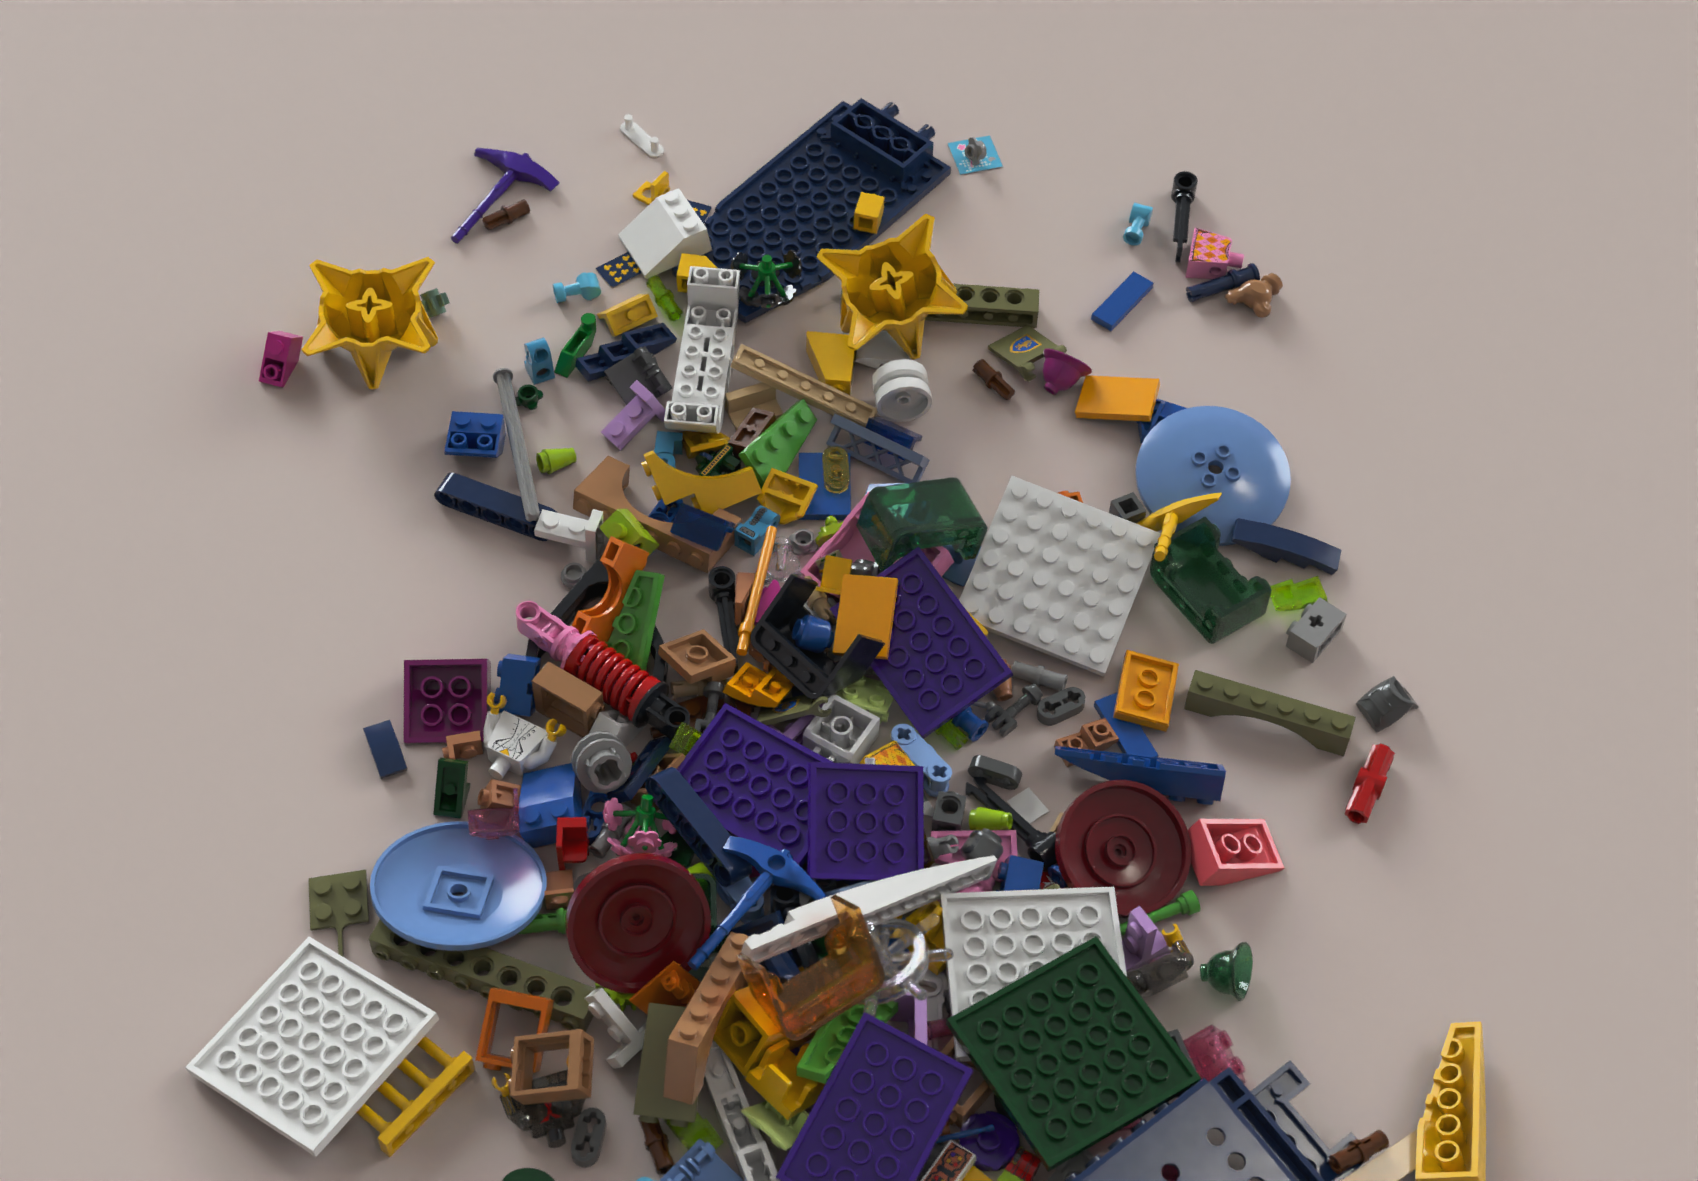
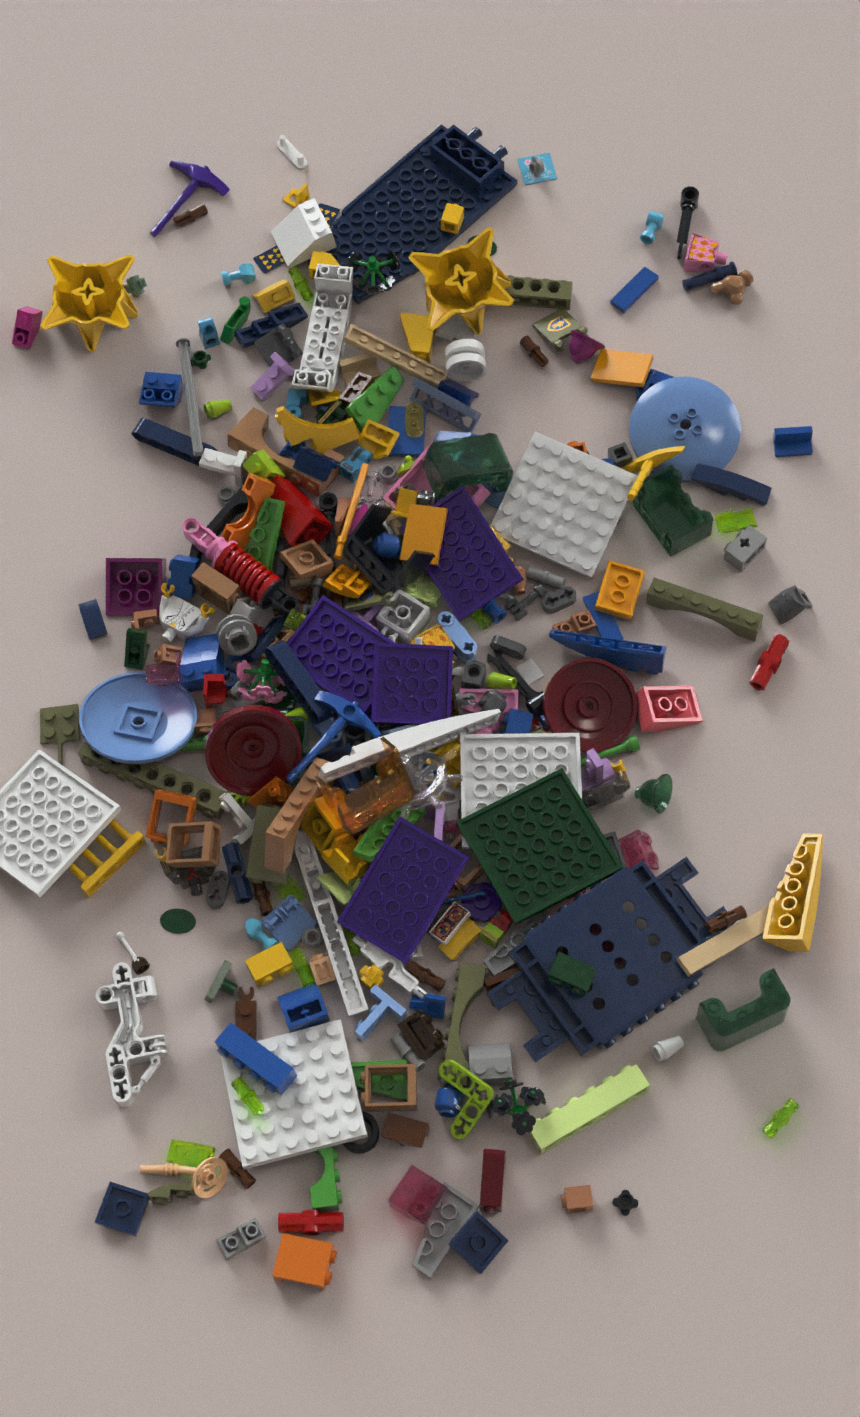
camera: 10 degrees right, 10 degrees up
none -> dark blue piece [221,842,254,904]
none -> red slope [270,475,334,546]
none -> blue panel [773,426,813,457]

